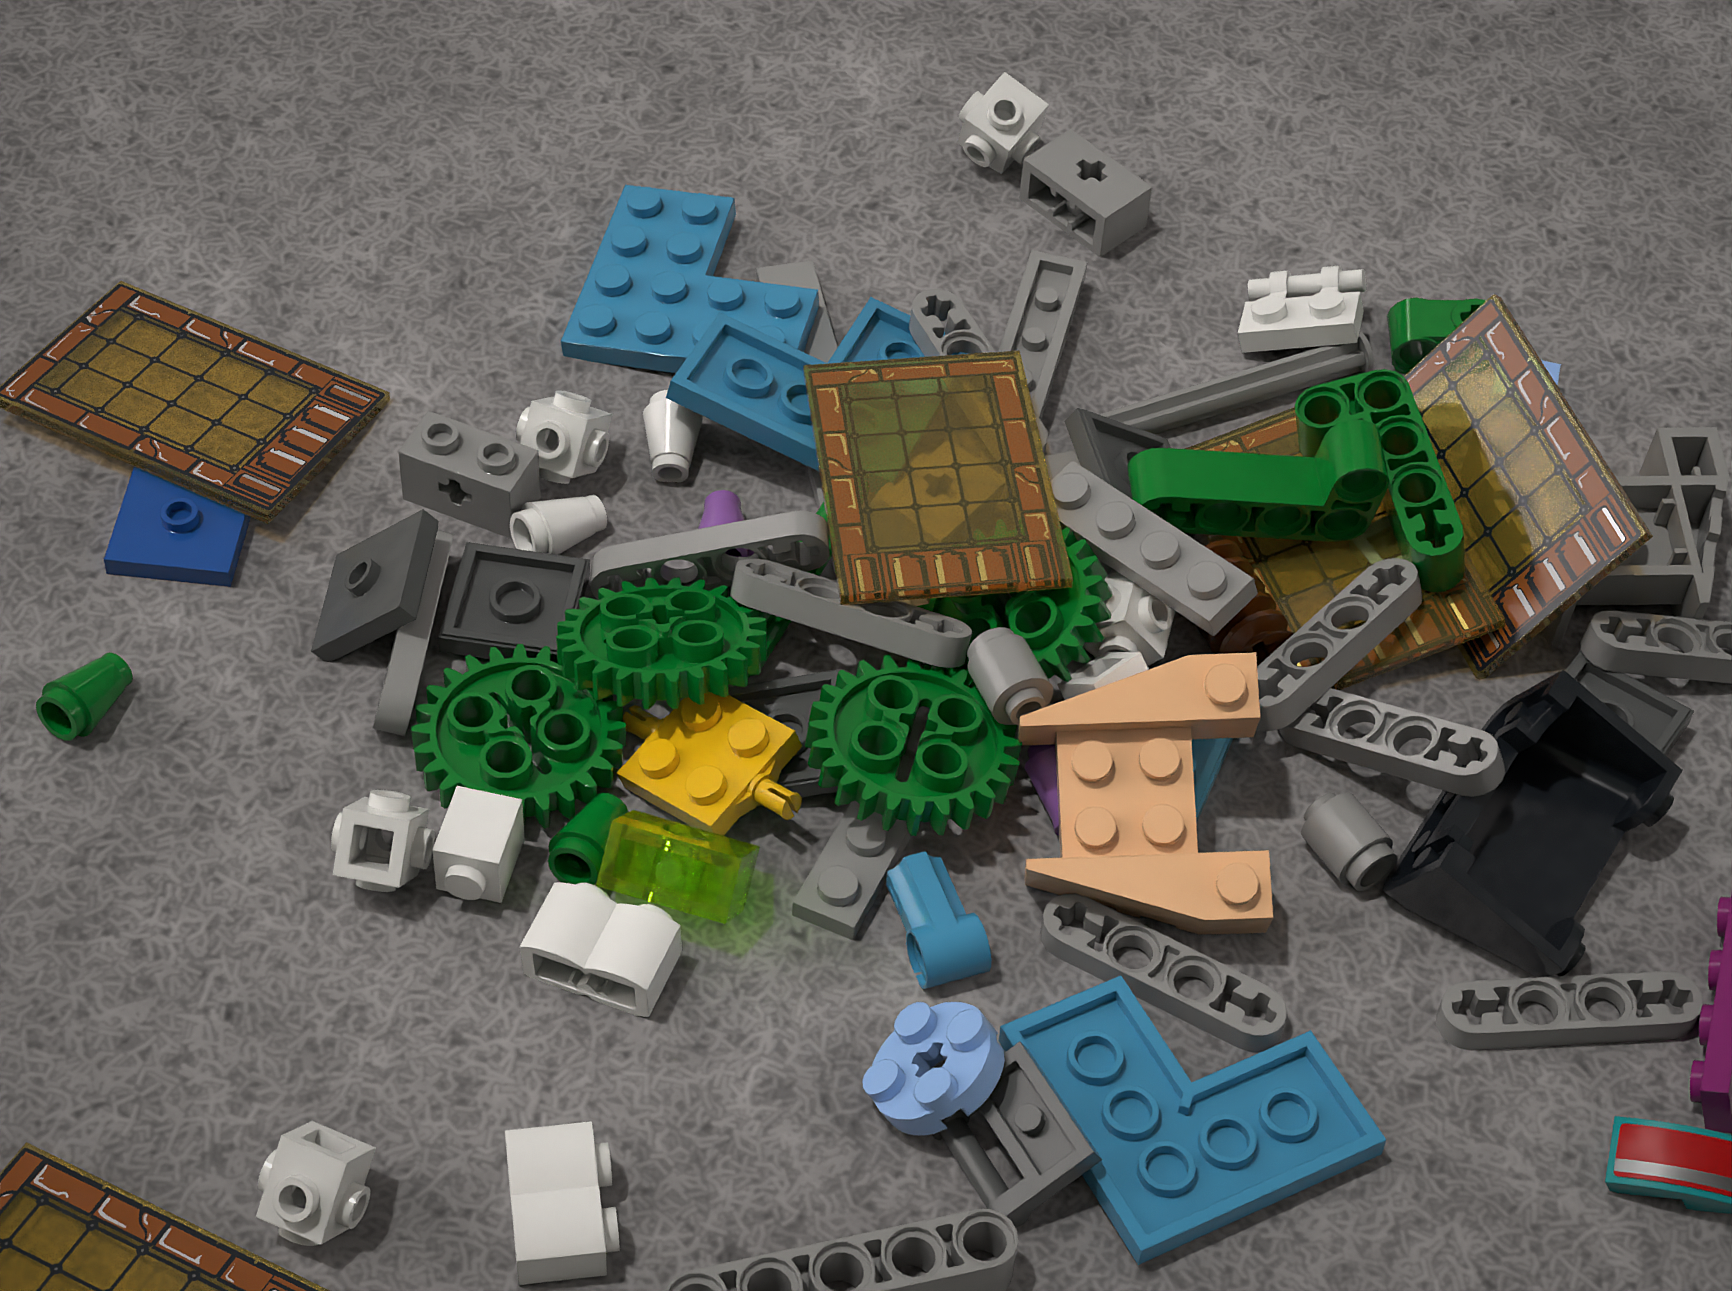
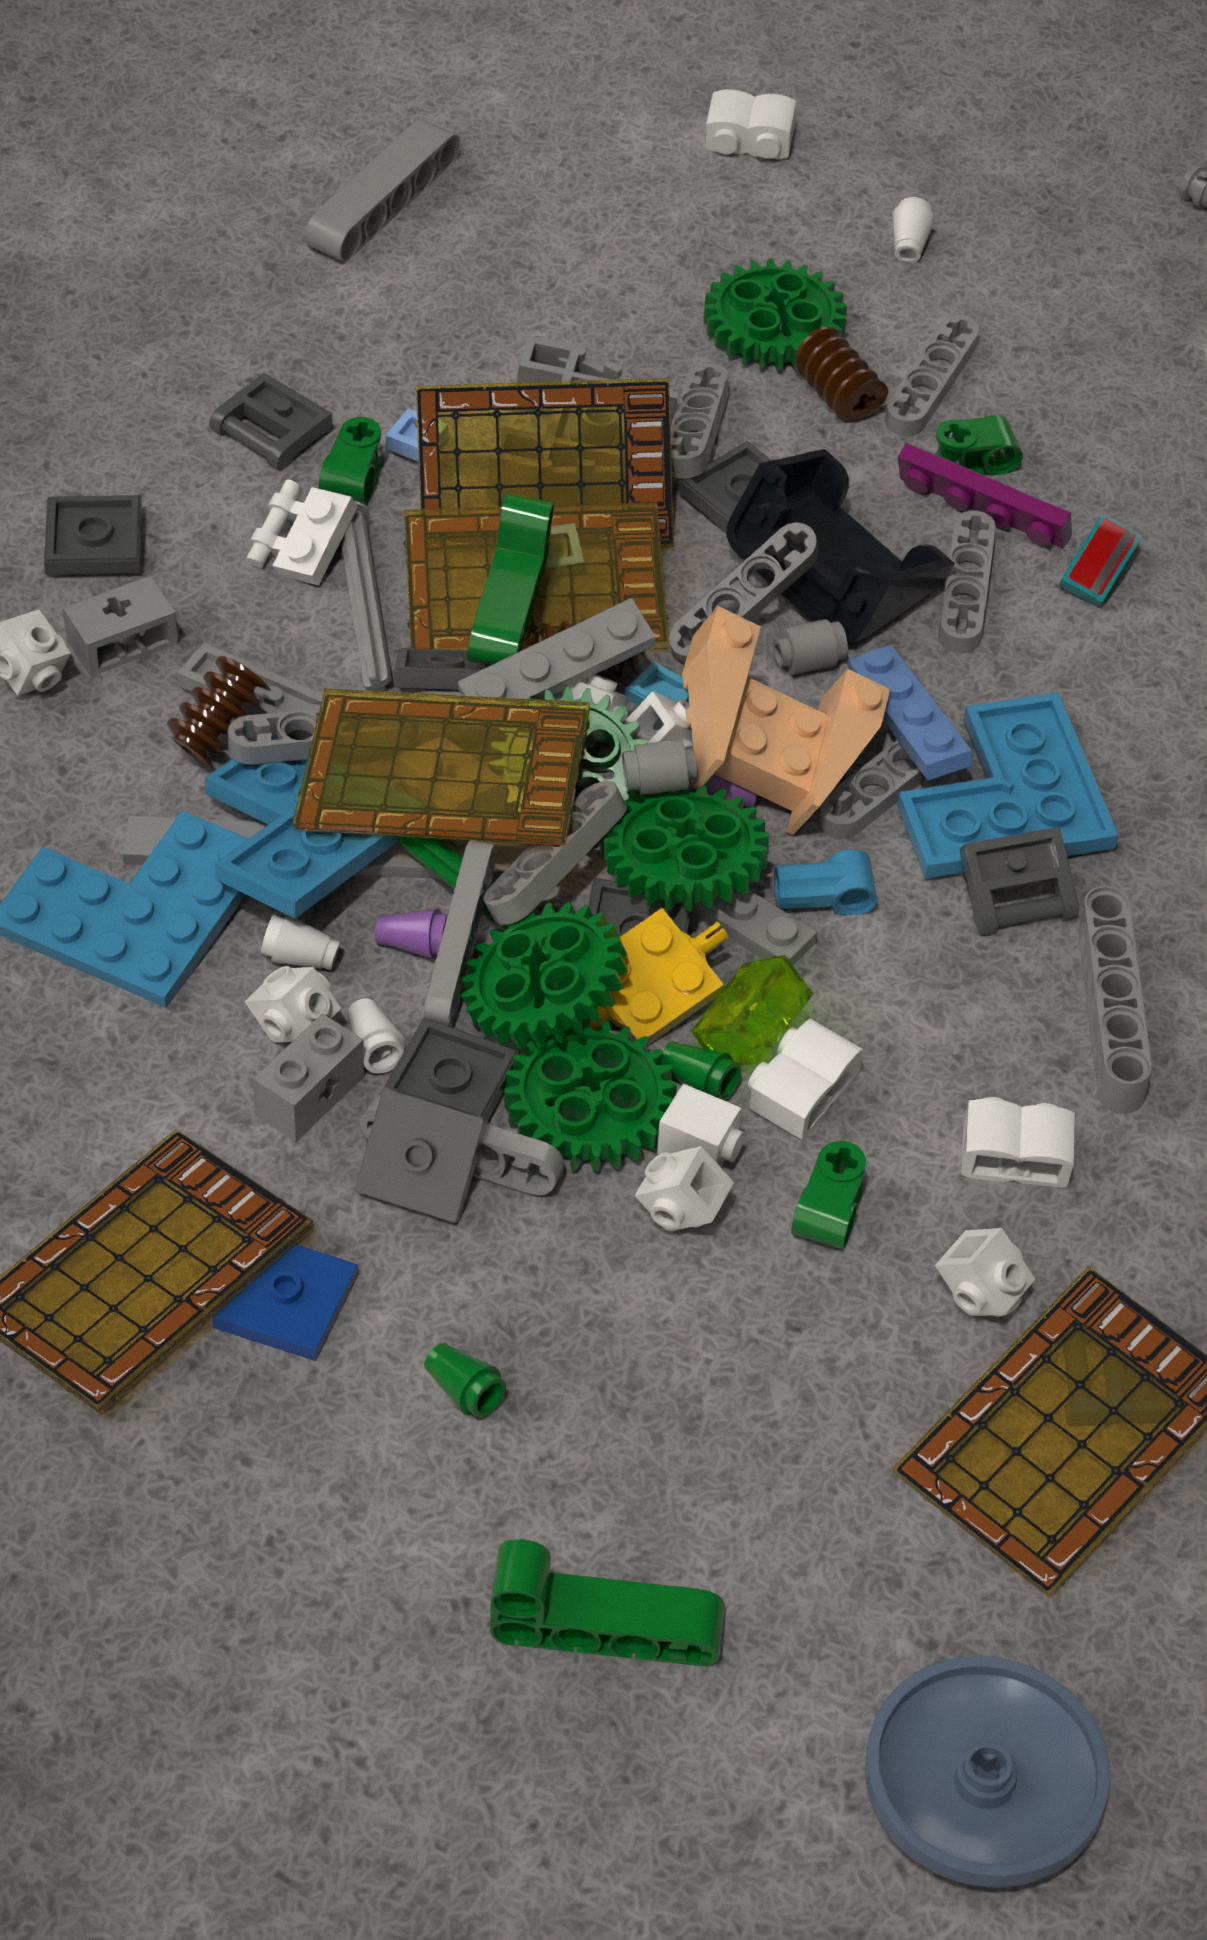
camera: 75 degrees left, 0 degrees up
light blue plate [862,1002,1005,1136] -> none
light grey beam [1256,558,1423,731] -> none
green beam [1295,369,1465,592] -> none
none -> dark grey plate [44,495,142,575]
none -> reddish brown piece [167,656,271,769]
none -> dark grey plate [209,373,332,471]
none -> green piece [791,1140,866,1249]
none -> medium blue plate [847,645,973,781]

